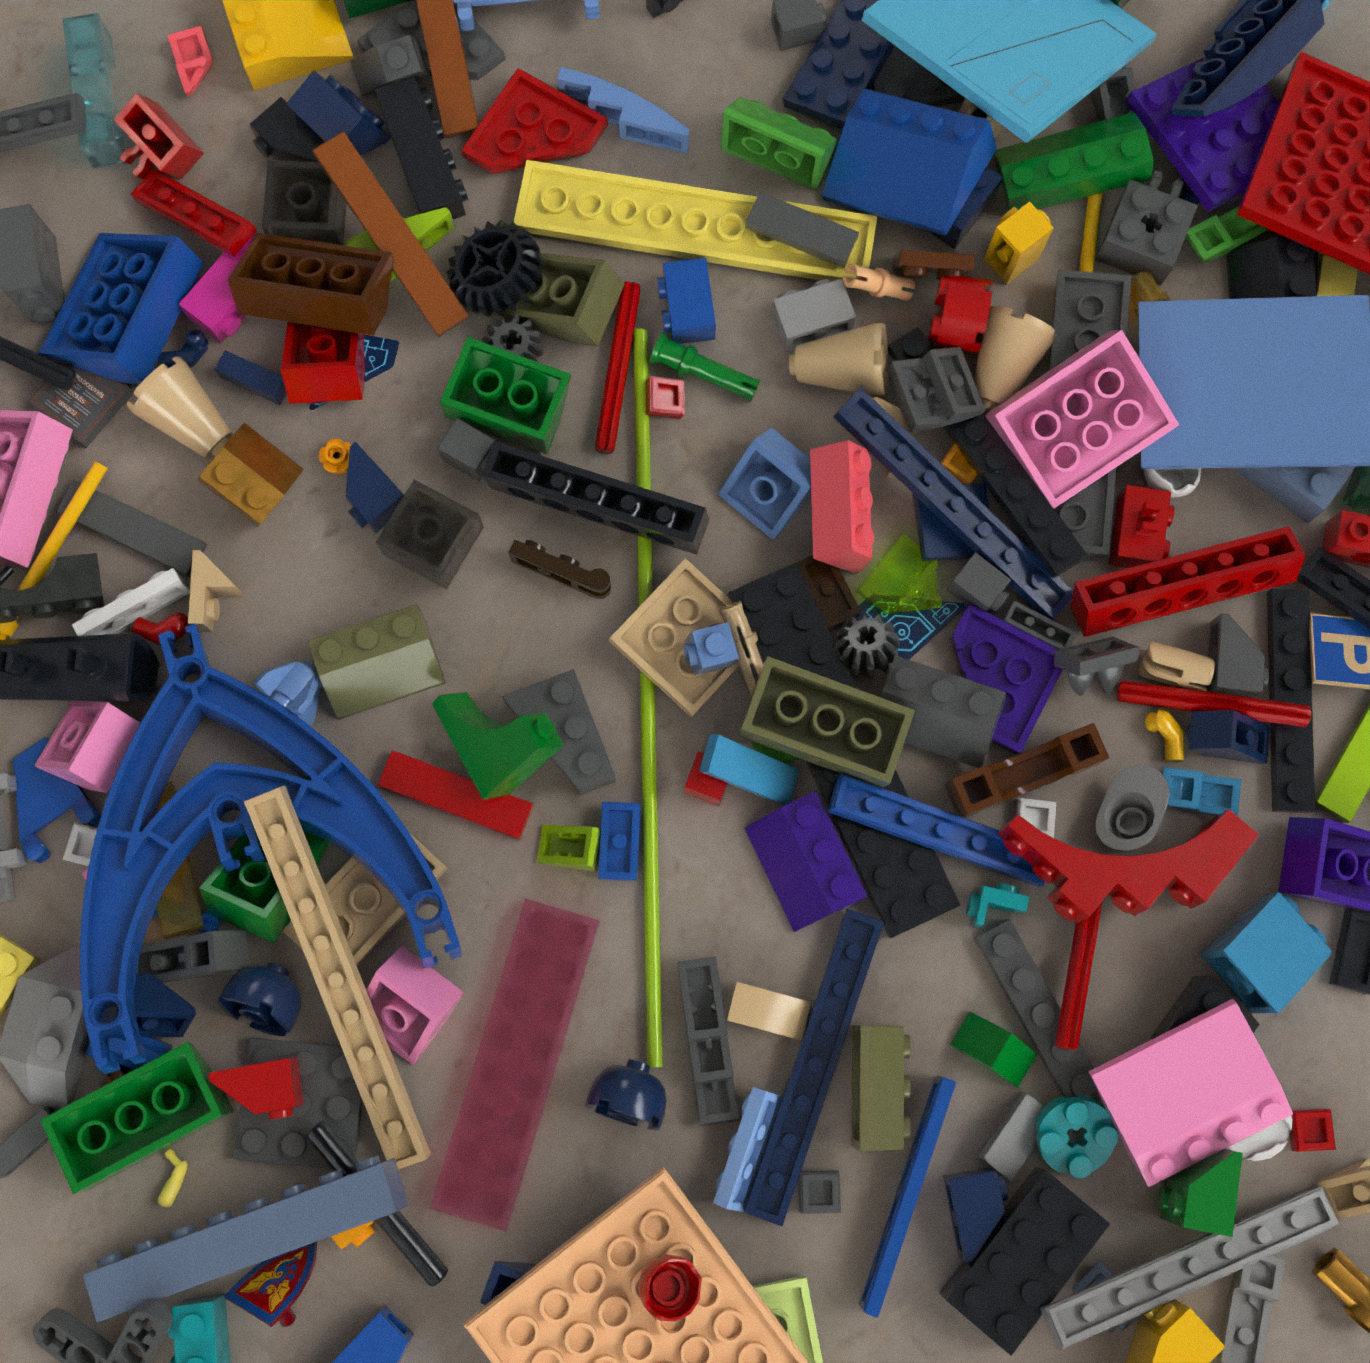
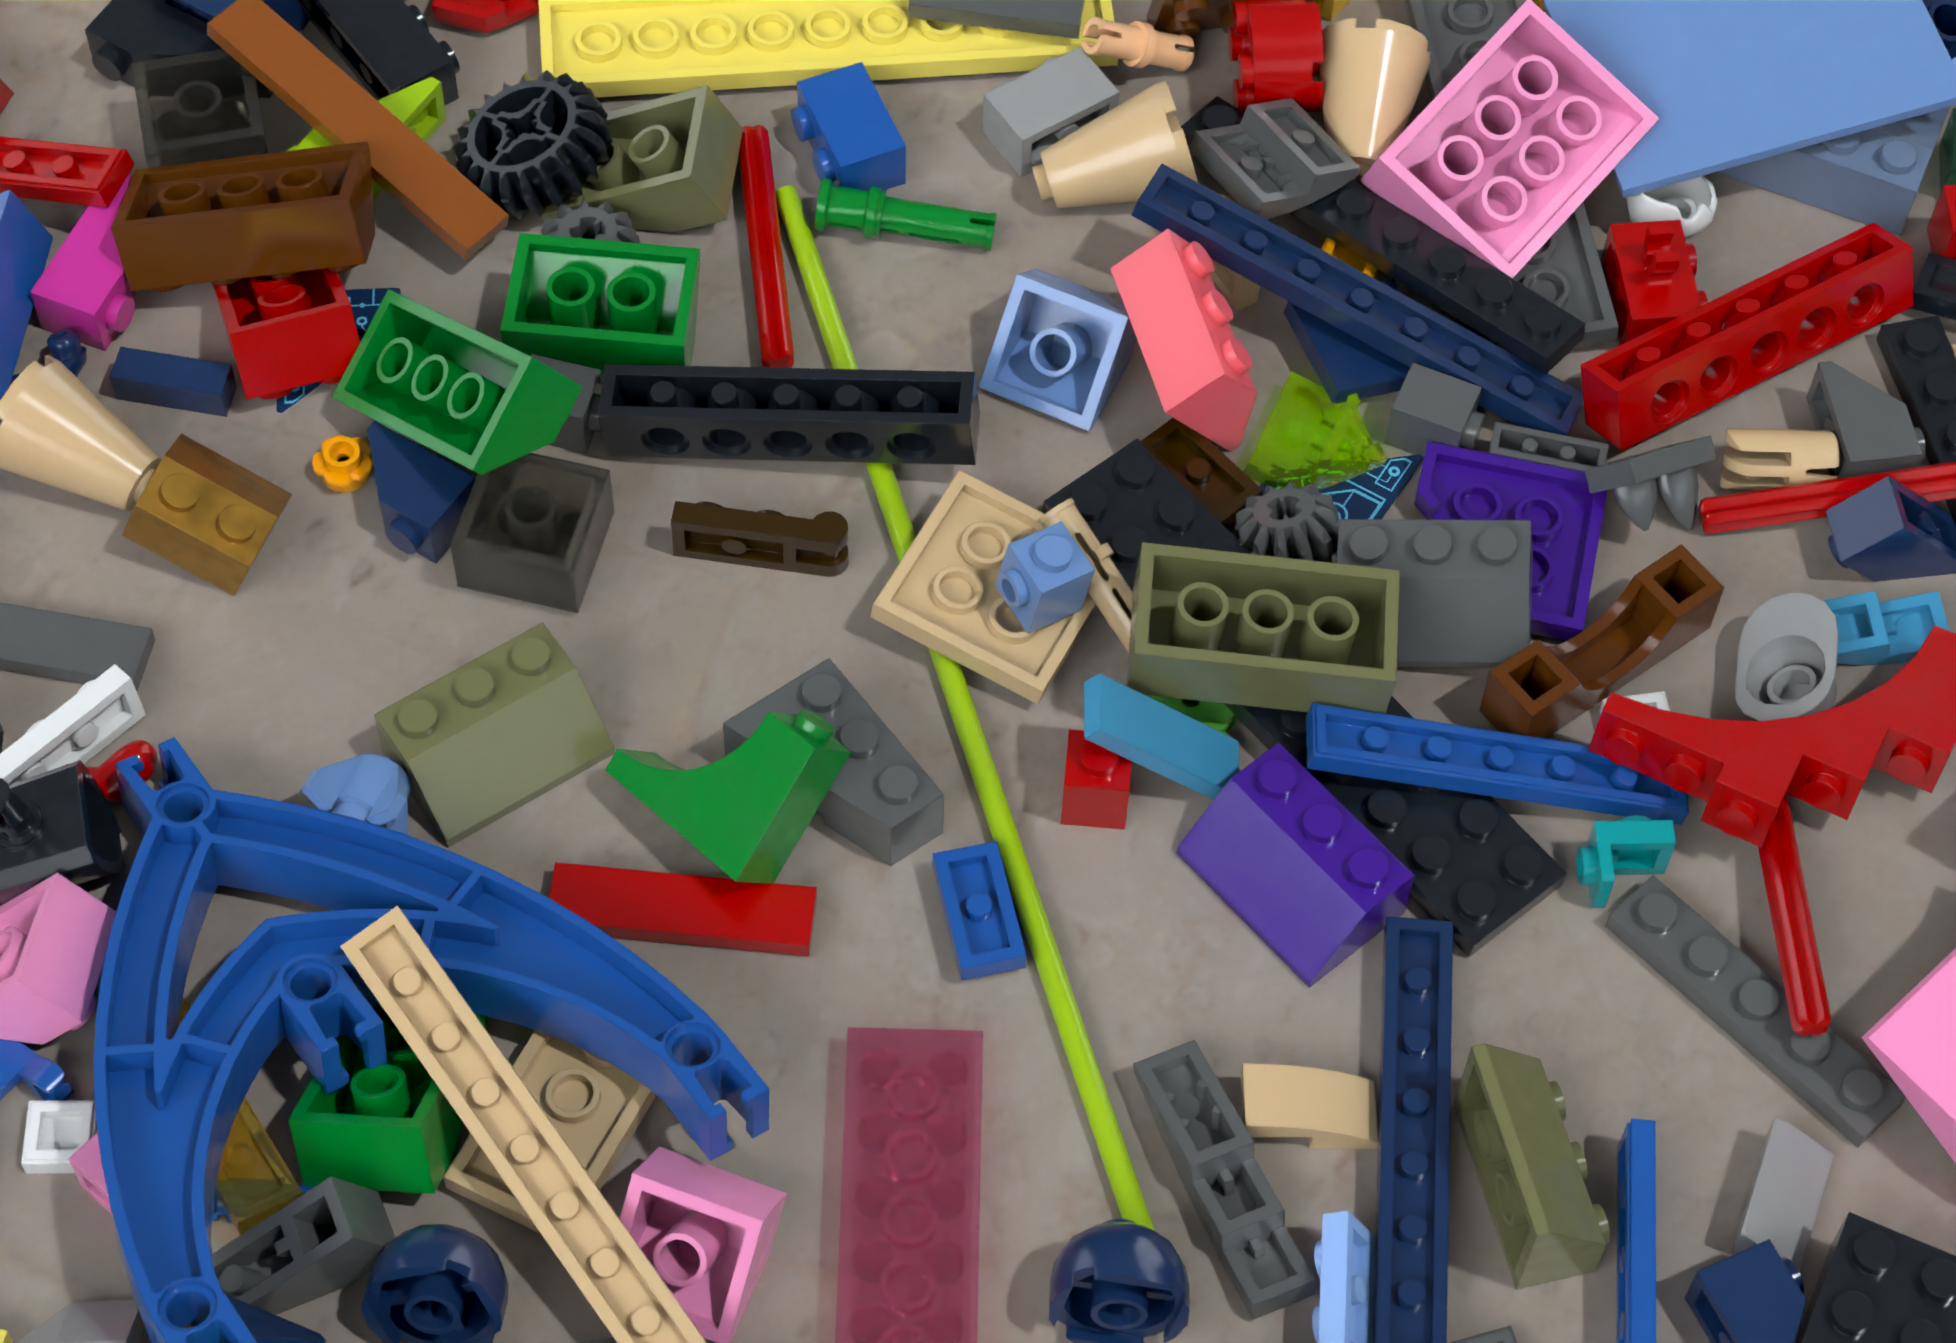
camera: 15 degrees left, 20 degrees down
tan slope [188,550,244,632] -> none
lime slope [536,825,601,872] -> none
tile [646,376,685,419] -> none
green slope [950,1011,1037,1088] -> none
teal plate [1035,1094,1119,1179] -> none
yellow arm [1145,709,1184,762] -> none
none -> green slope [332,289,583,475]

